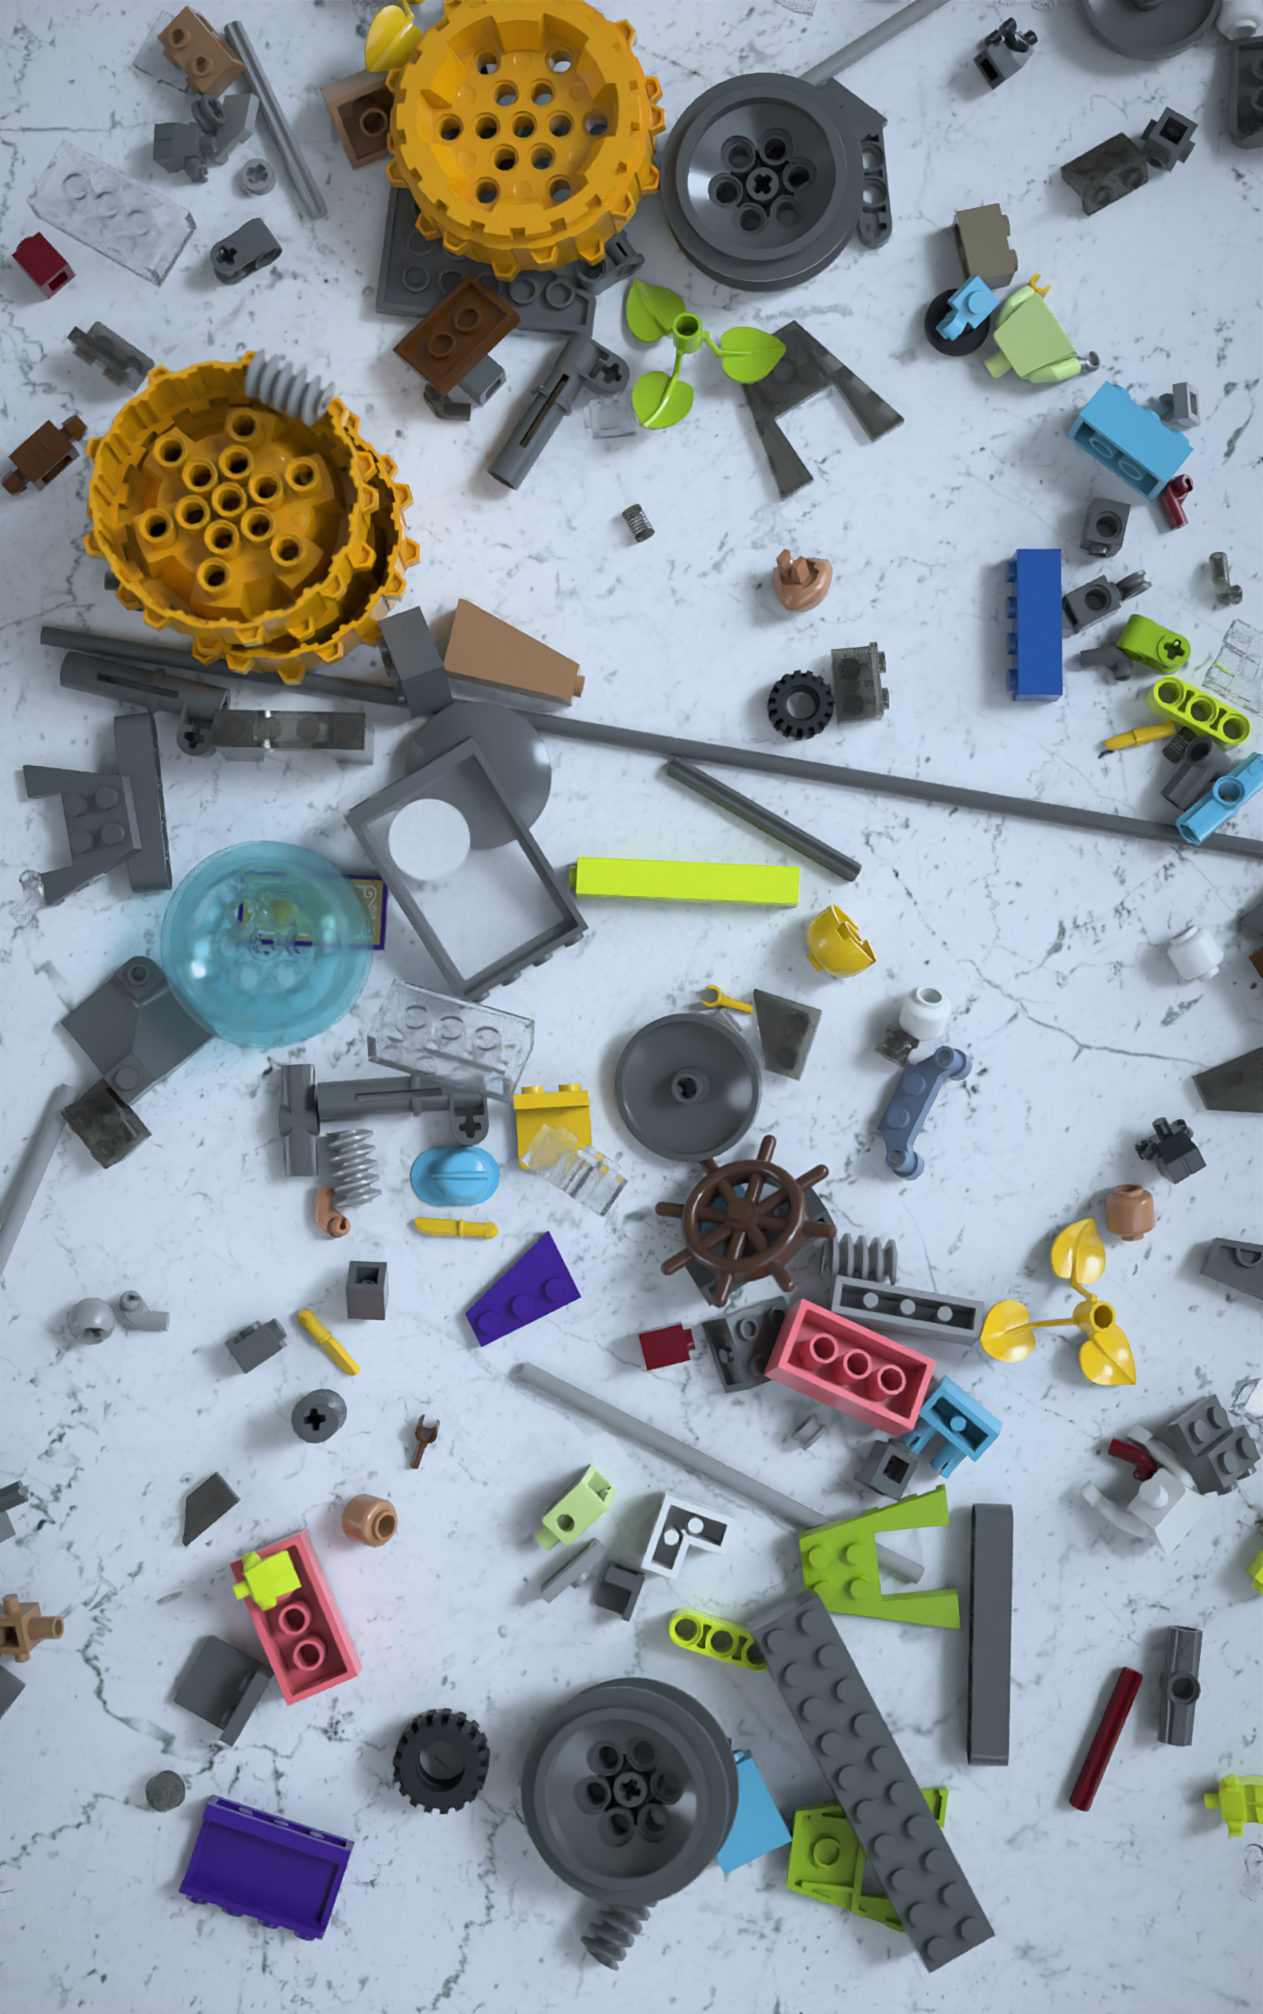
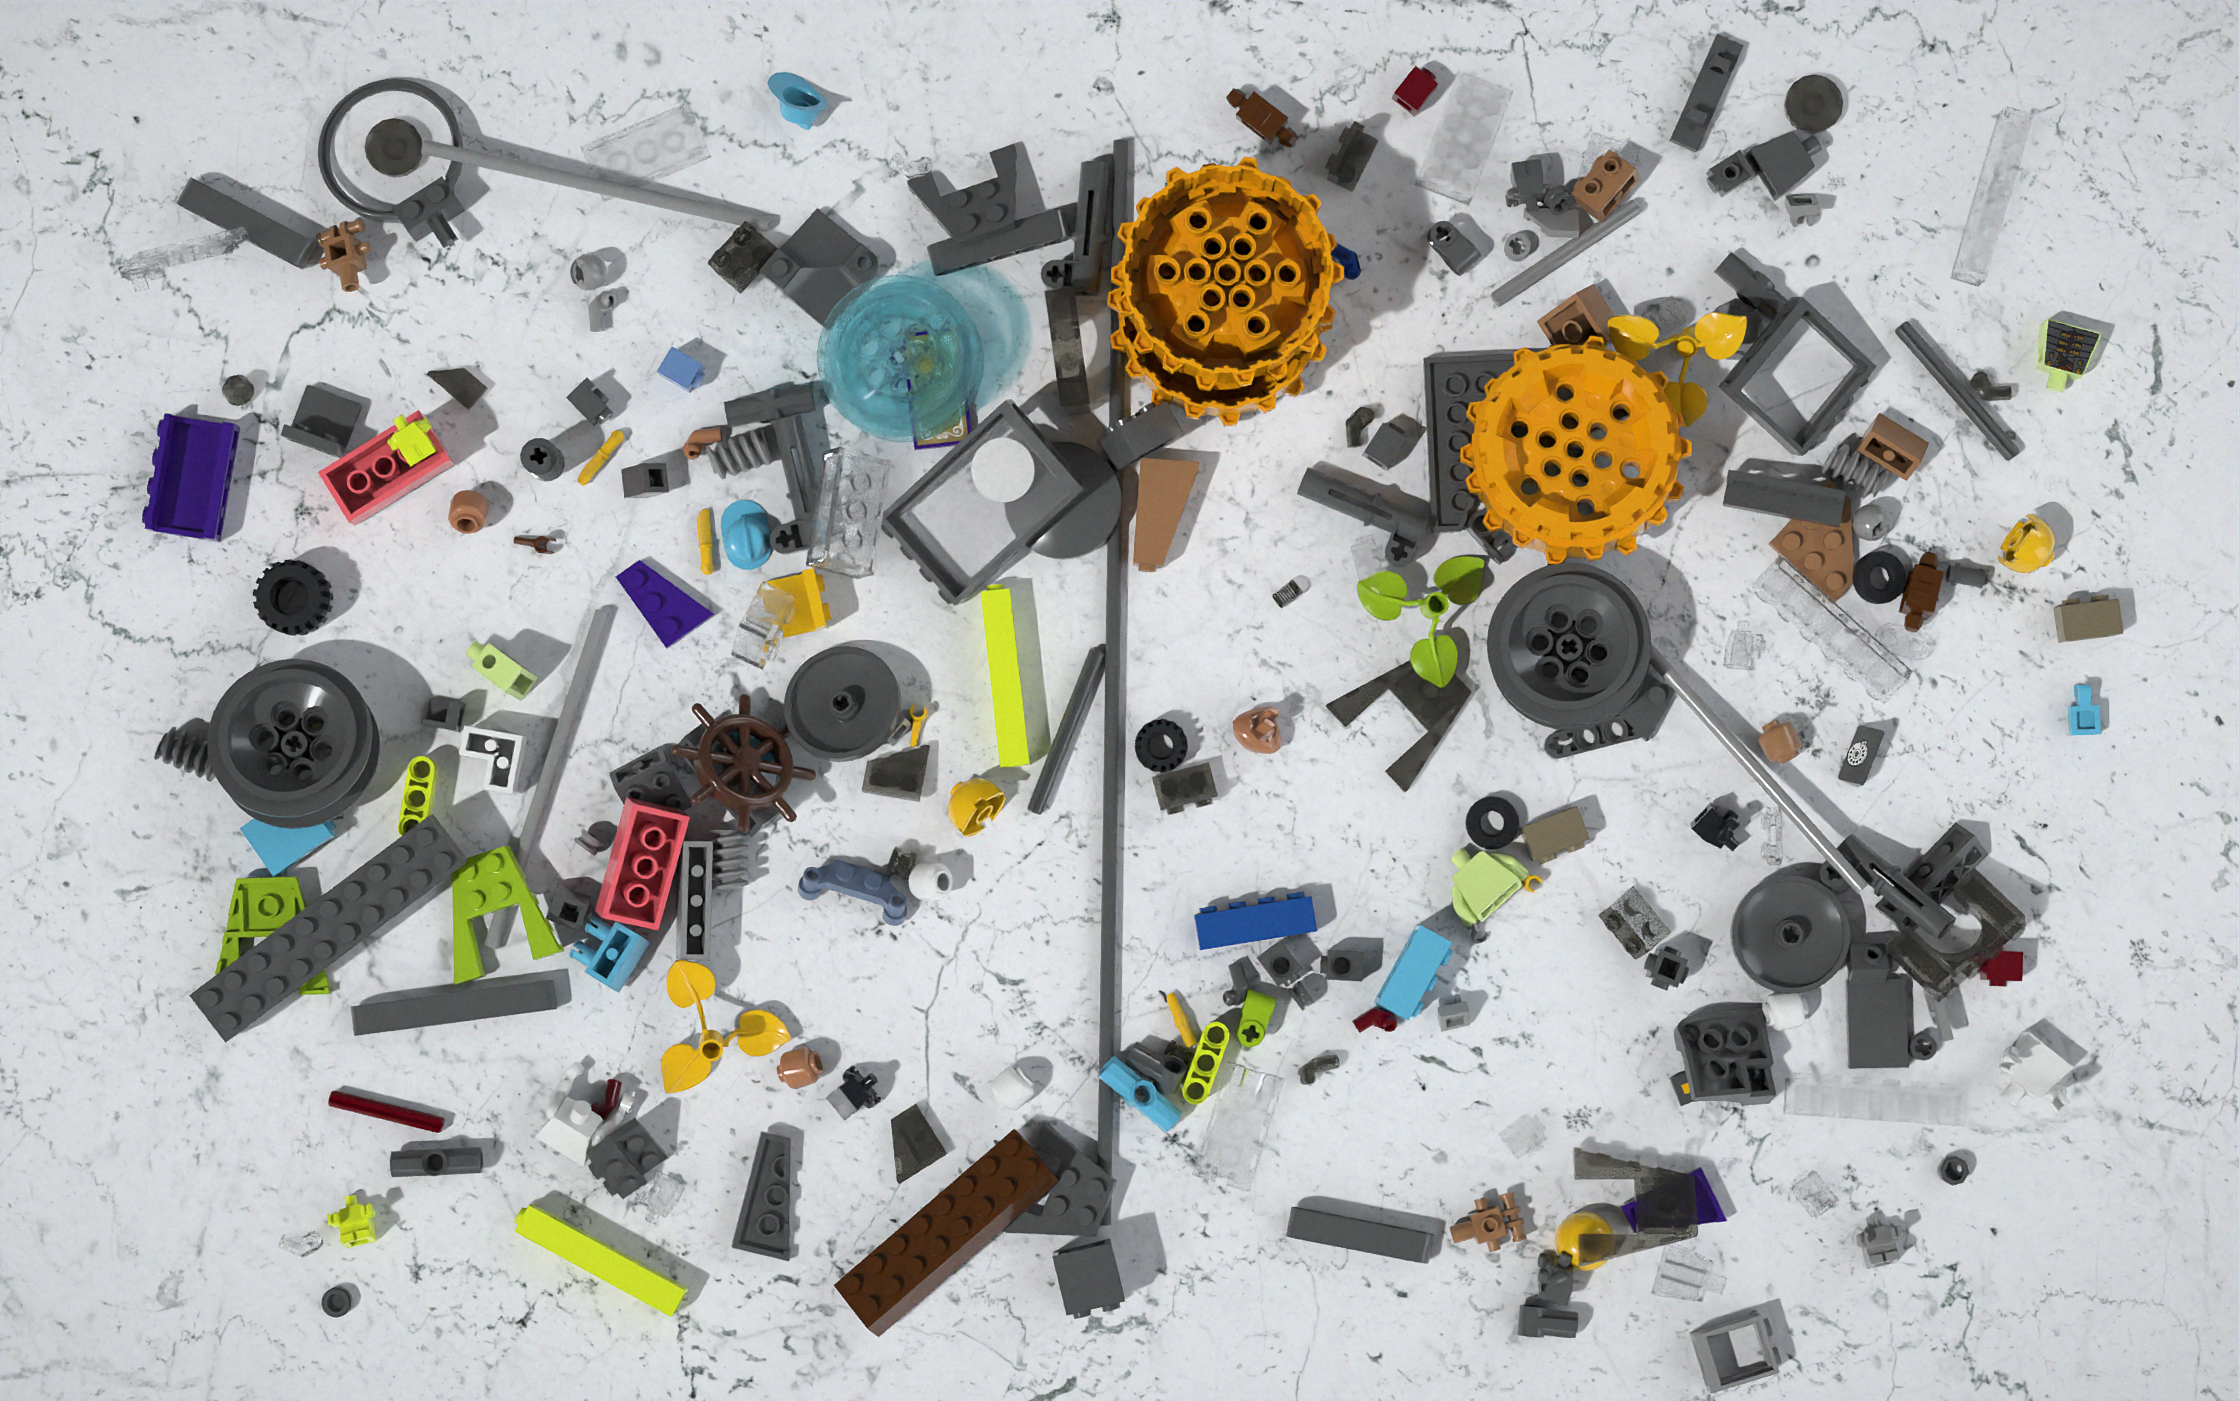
camera: 75 degrees right, 0 degrees up
light grey piece [245,348,336,426] -> none
reddish brown tile [392,273,521,398] -> none
light grey plate [540,1538,606,1604] -> none
dark red brick [638,1321,696,1371] -> none
medium azure plate [935,275,1000,341] -> none
none -> medium blue brick [657,346,706,393]

